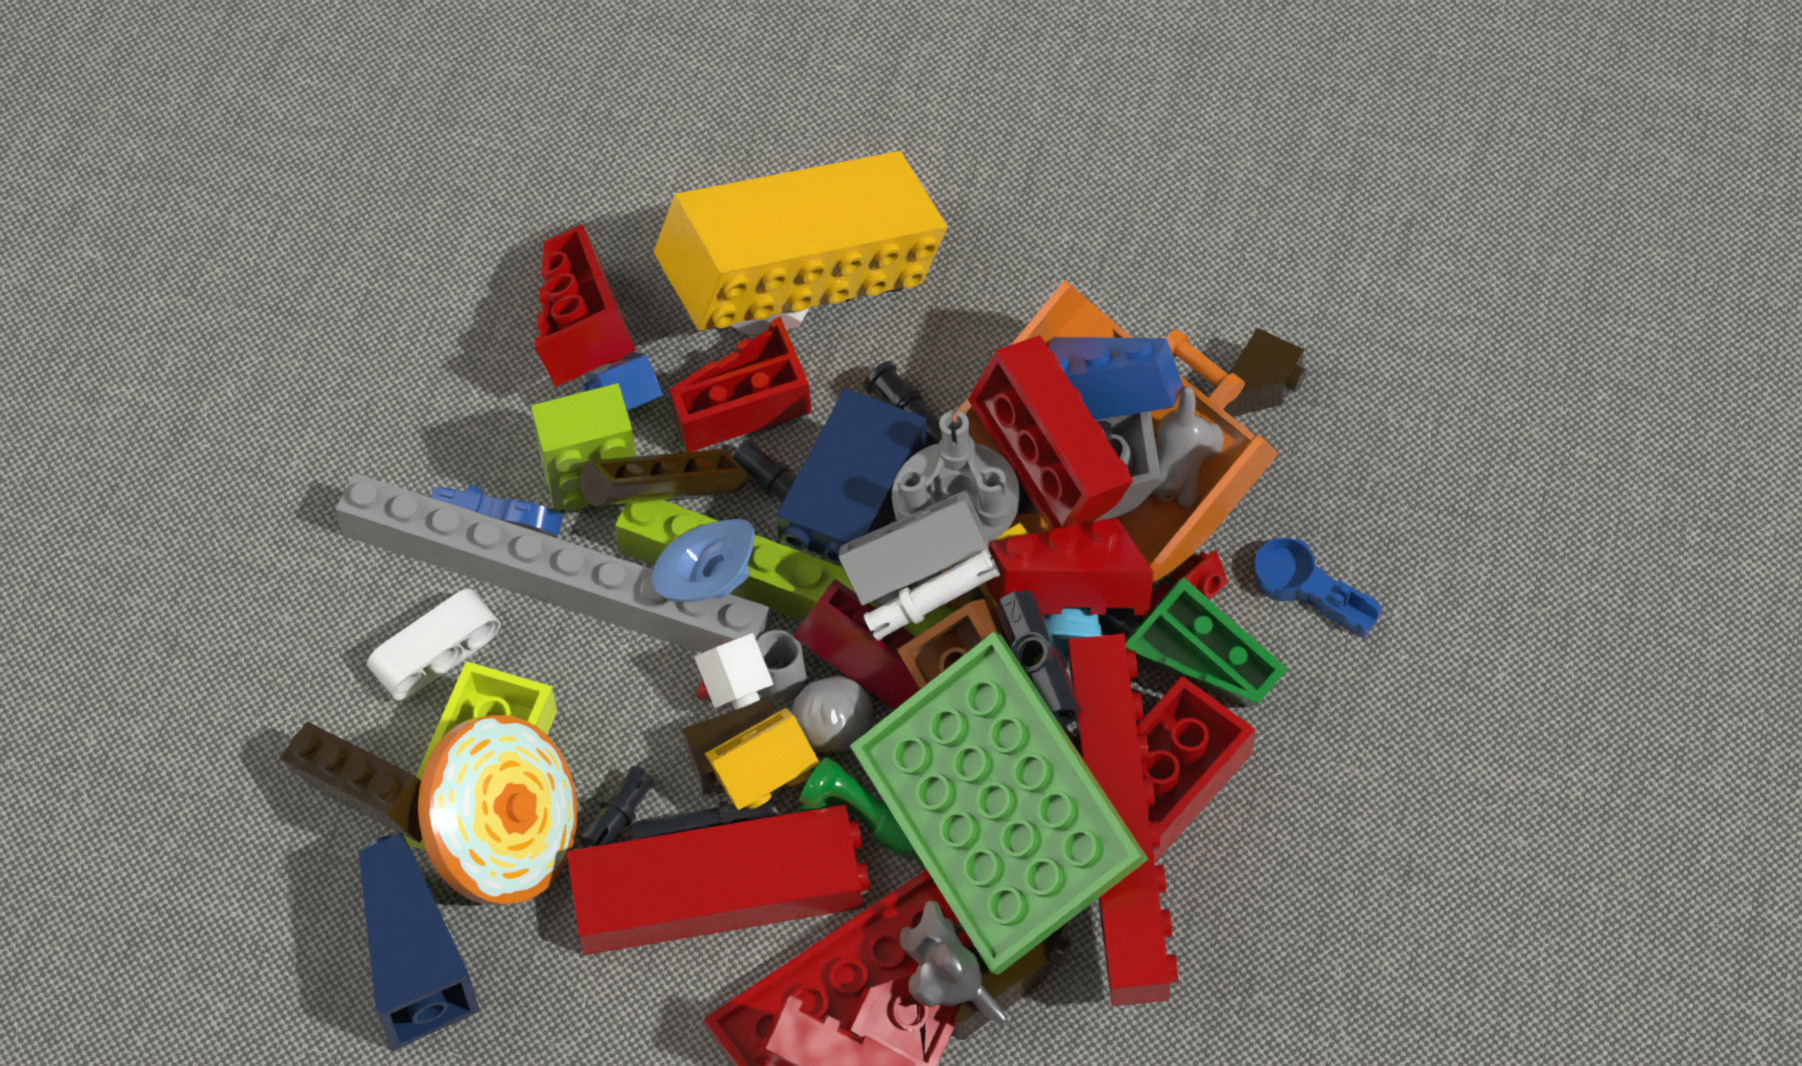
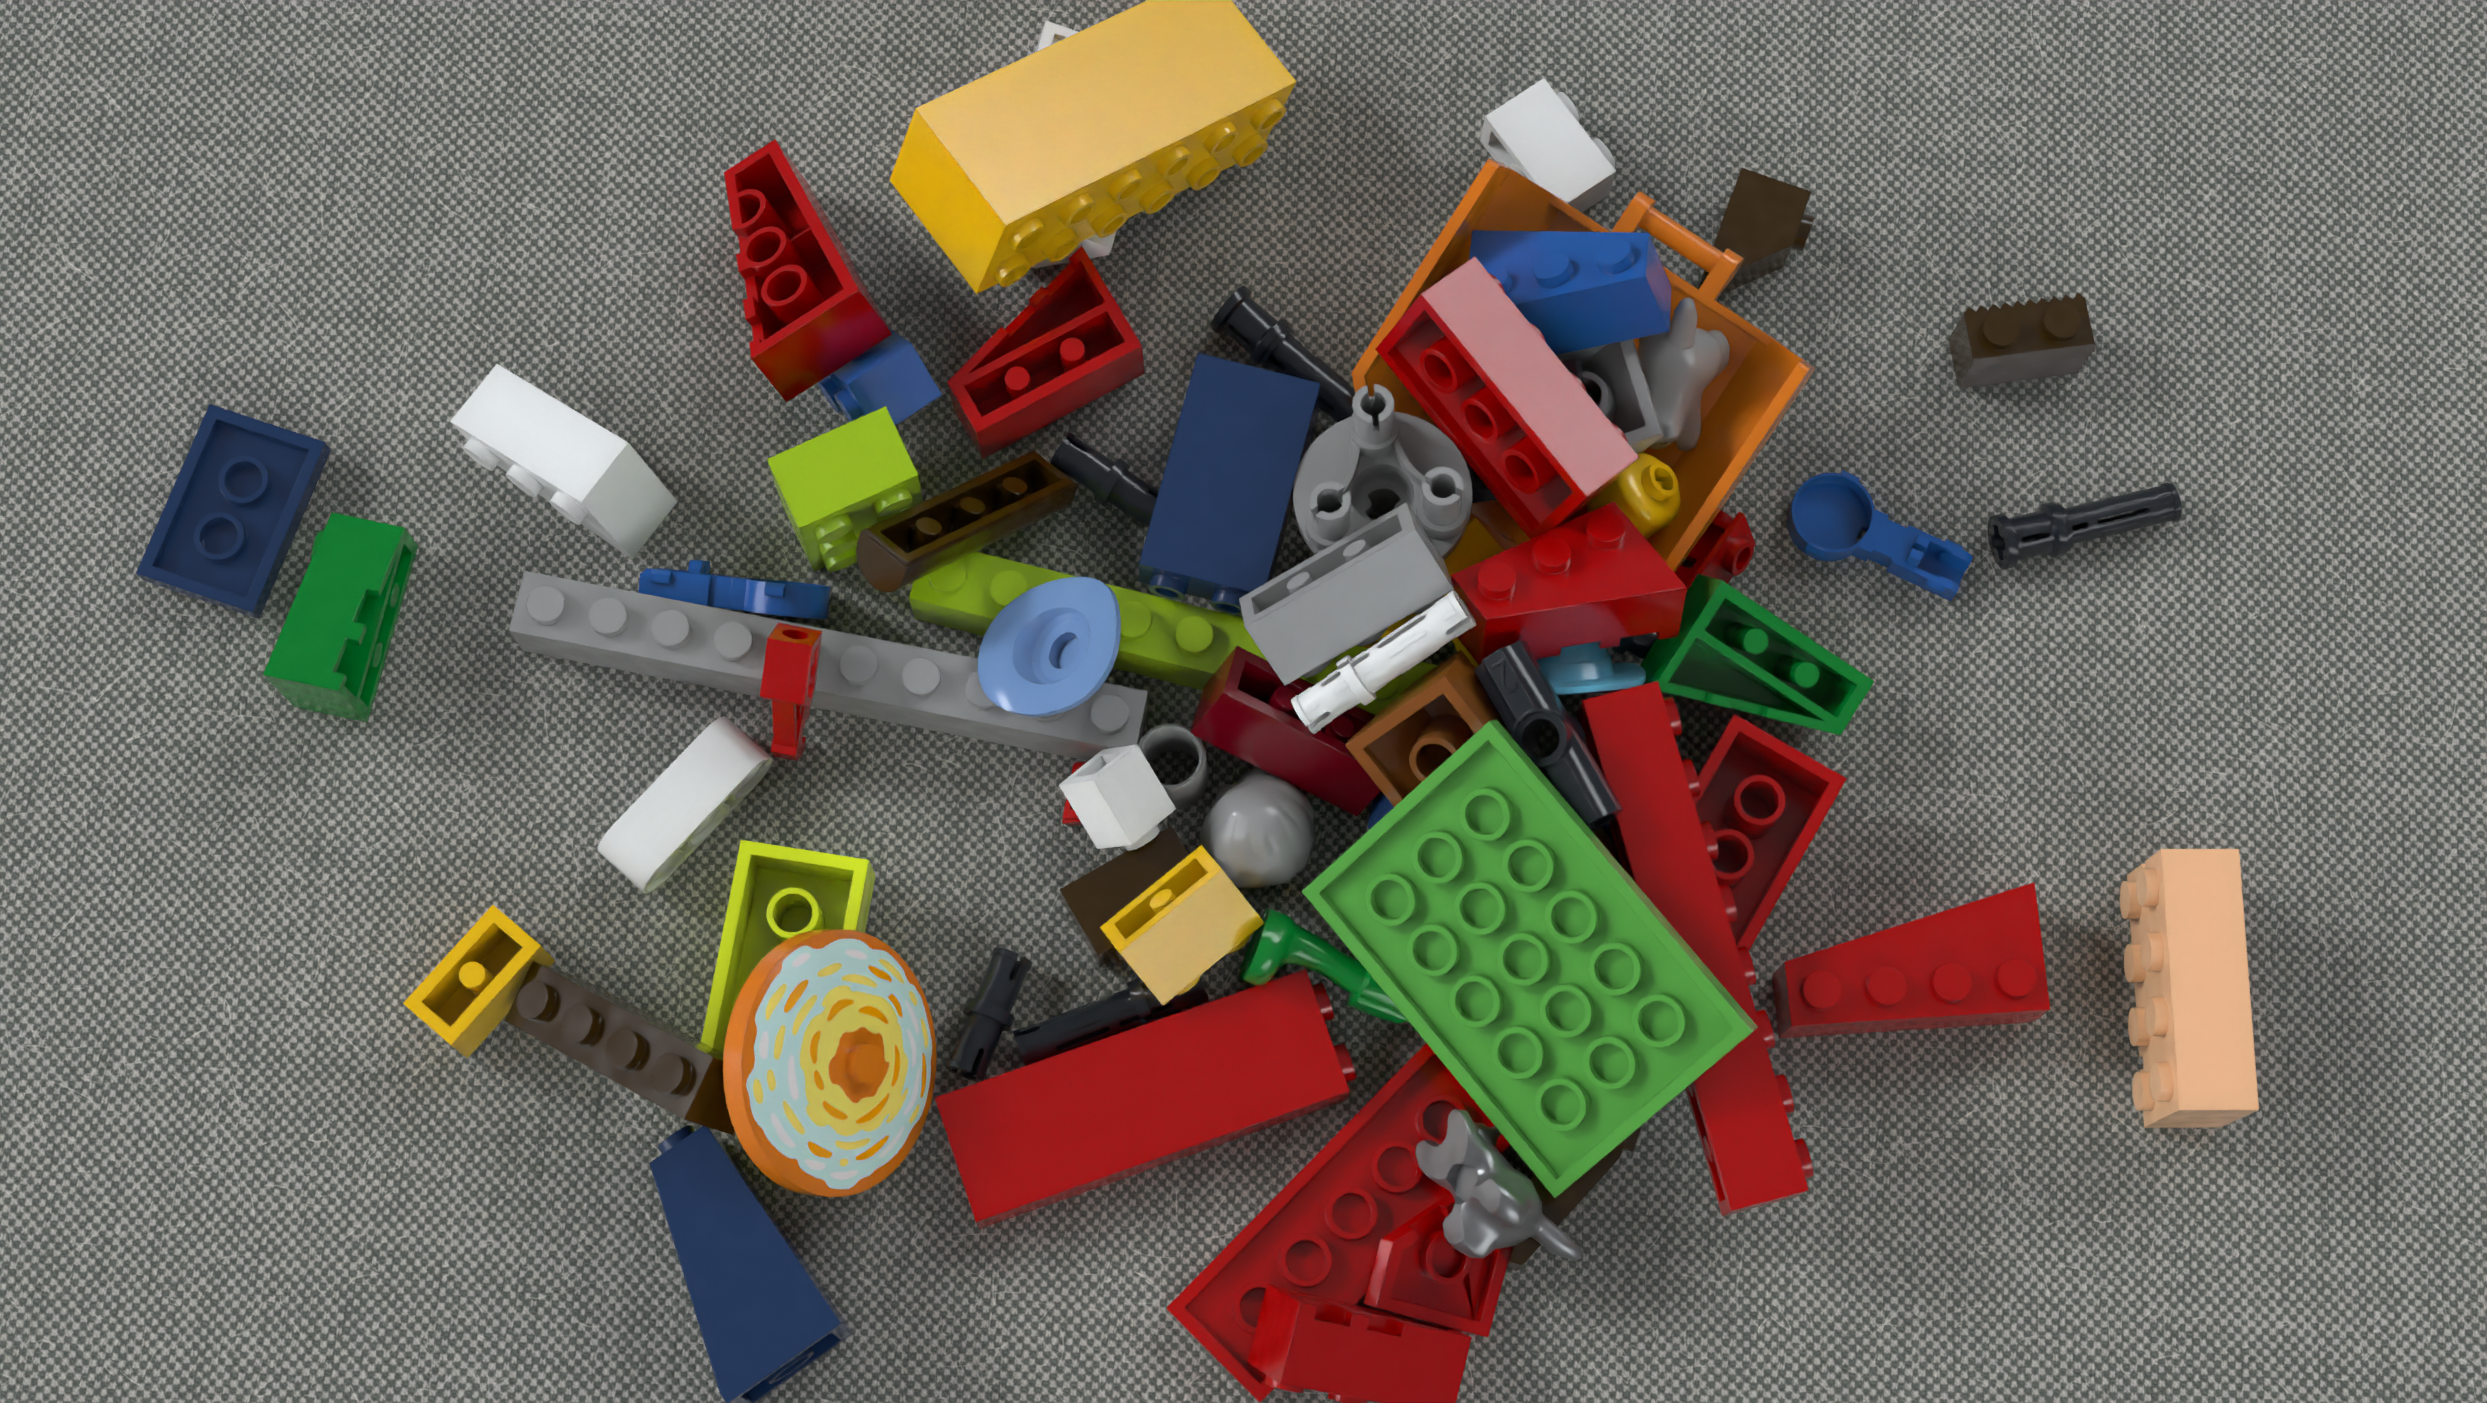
camera: 15 degrees left, 15 degrees up
none -> dark blue plate [136,404,331,619]
none -> green wedge [263,512,418,723]
none -> yellow brick [403,905,555,1059]
none -> white wedge [450,364,678,559]
none -> red piece [760,622,823,761]
none -> white brick [1480,78,1616,212]
none -> yellow head [1587,452,1681,539]
none -> red wedge [1772,882,2051,1038]
none -> dark brown brick [1948,293,2095,388]
none -> black pin [1987,483,2182,570]
none -> light nougat piece [2120,849,2259,1128]

